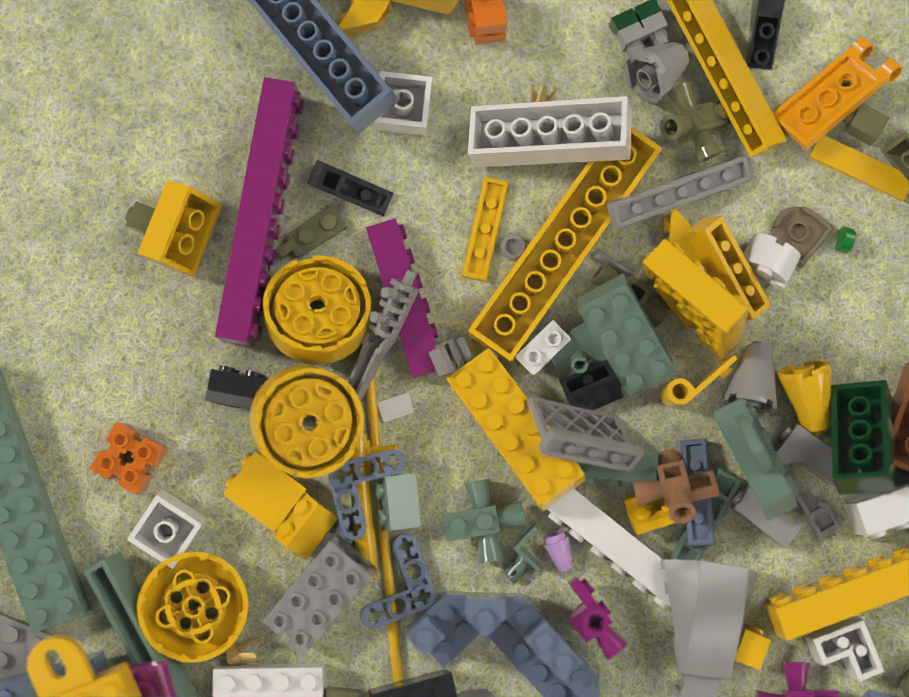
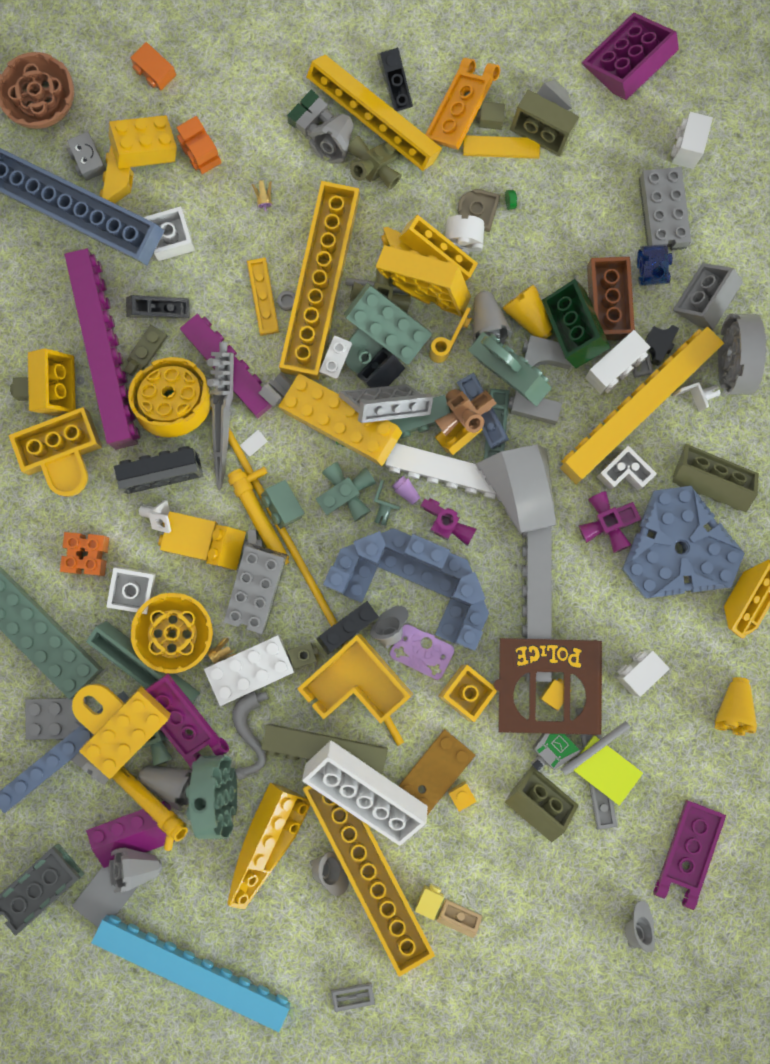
camera: 20 degrees left, 0 degrees up
yellow brick [249,365,364,478] -> none
sand blue beam [329,450,405,540] -> none
sand blue beam [360,534,435,628] -> none
white brick [468,96,632,167] -> none
light grey tile [607,155,752,229] -> none
yellow brick [735,625,771,670] -> none
light grey tile [795,494,842,539] -> none
none -> yellow brick [8,407,103,497]
none -> white bracket [139,500,171,533]

